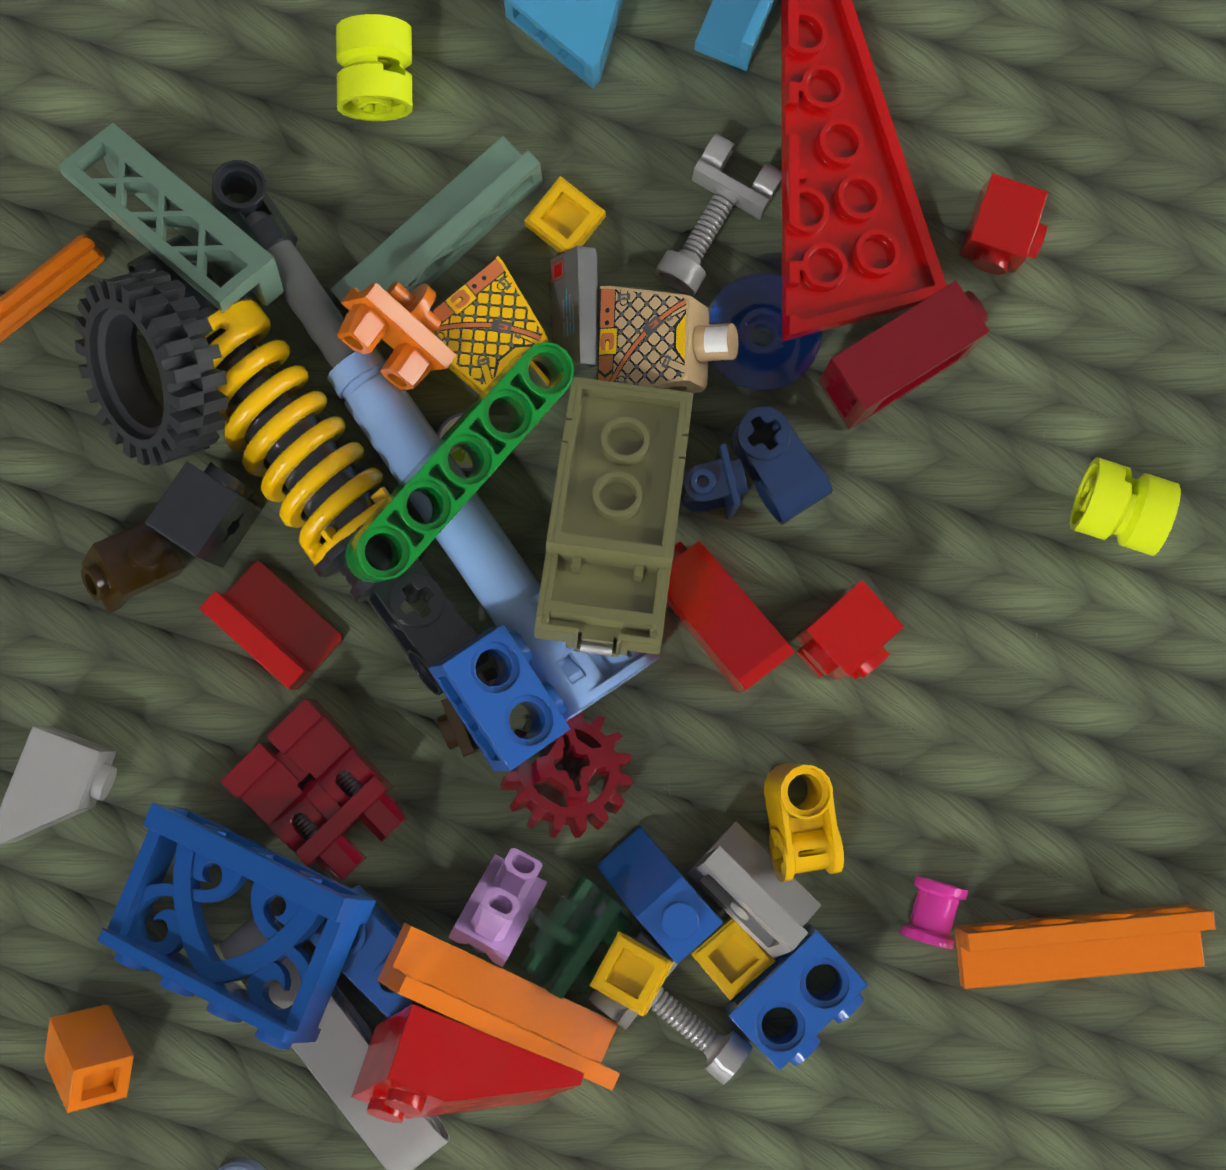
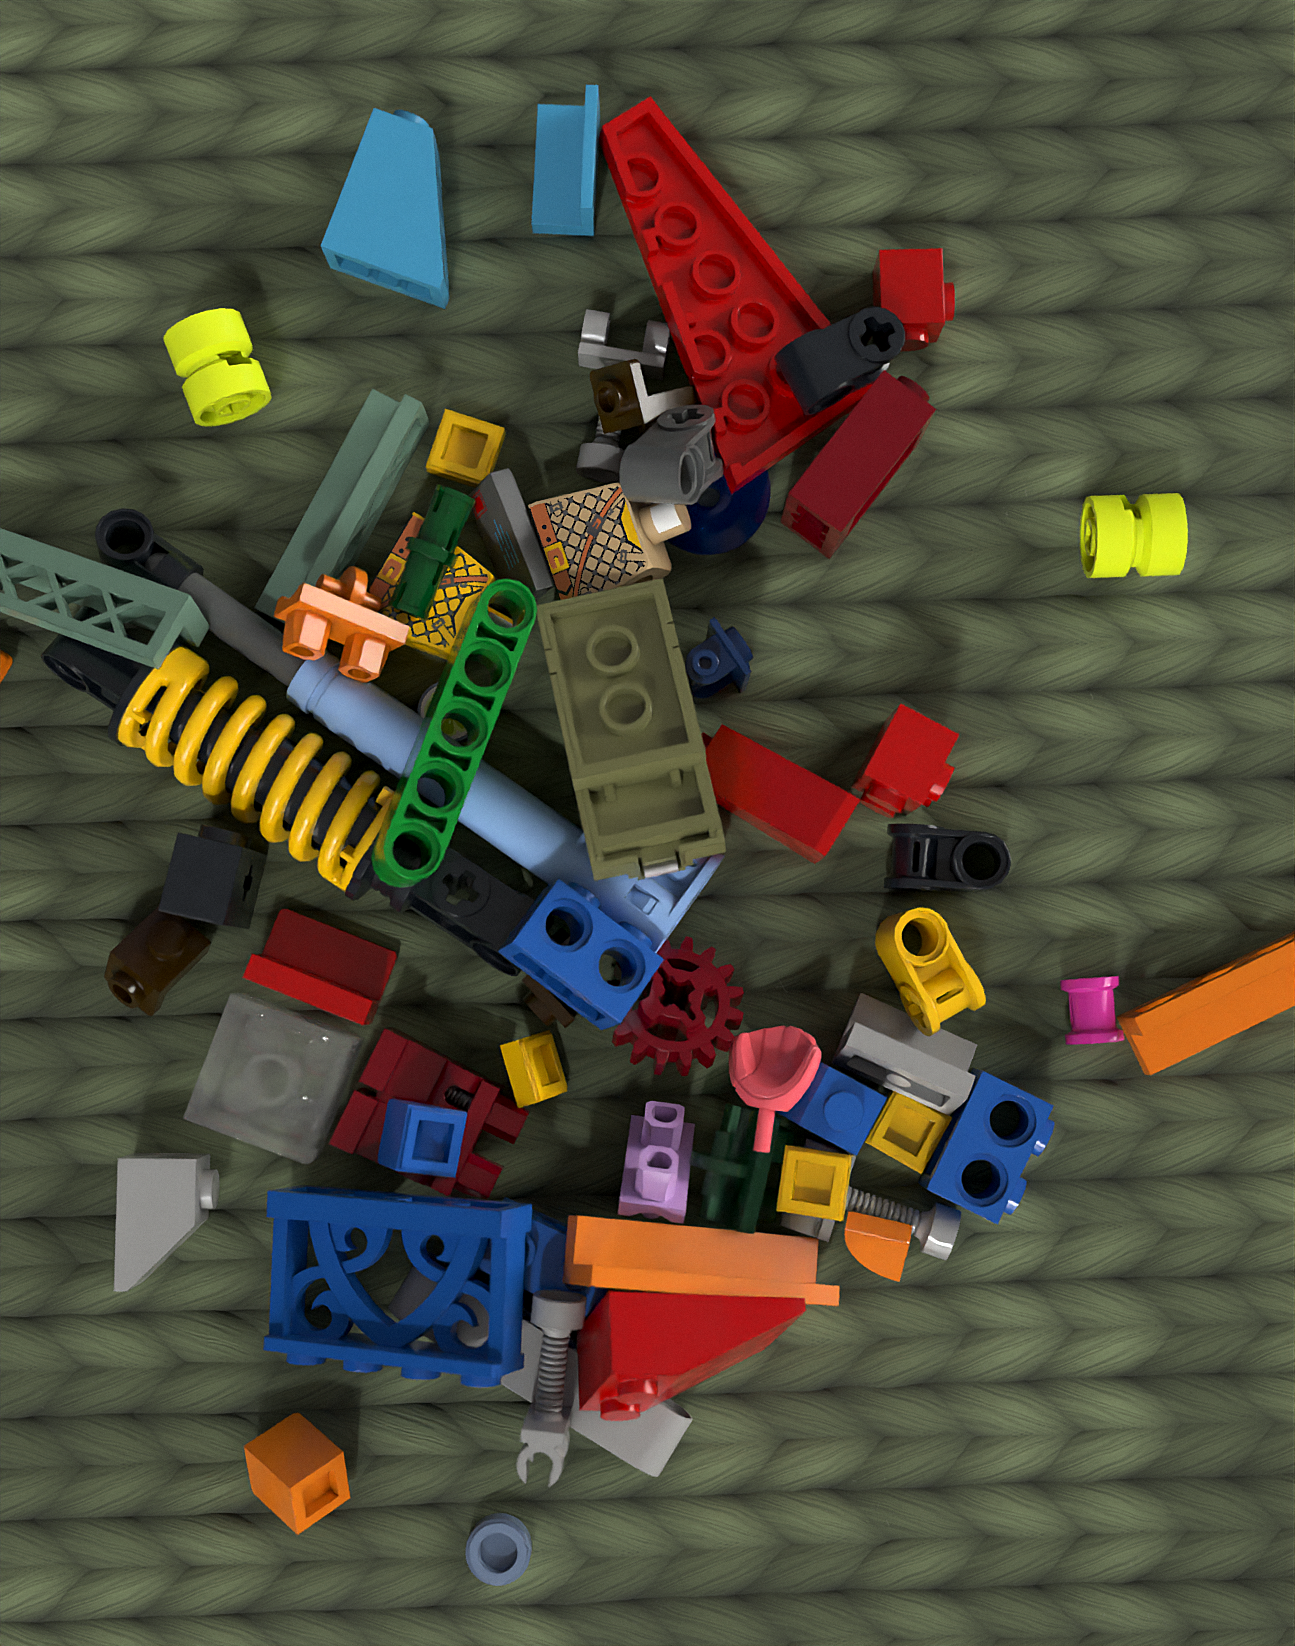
camera: 20 degrees left, 0 degrees up
black tyre [75,269,228,467] -> none
dark blue piece [731,406,833,525] -> none
none -> clear brick [183,993,365,1165]
none -> blue slope [378,1098,467,1178]
none -> dark green pin [387,484,476,621]
none -> yellow tile [500,1030,568,1108]
none -> light grey bar [517,1290,587,1486]
none -> dark brown bracket [589,359,698,436]
none -> dark grey piece [619,404,724,505]
none -> coral piece [729,1025,821,1153]
none -> black piece [774,307,905,415]
none -> orange tile [844,1211,912,1282]
none -> black piece [884,823,1011,893]

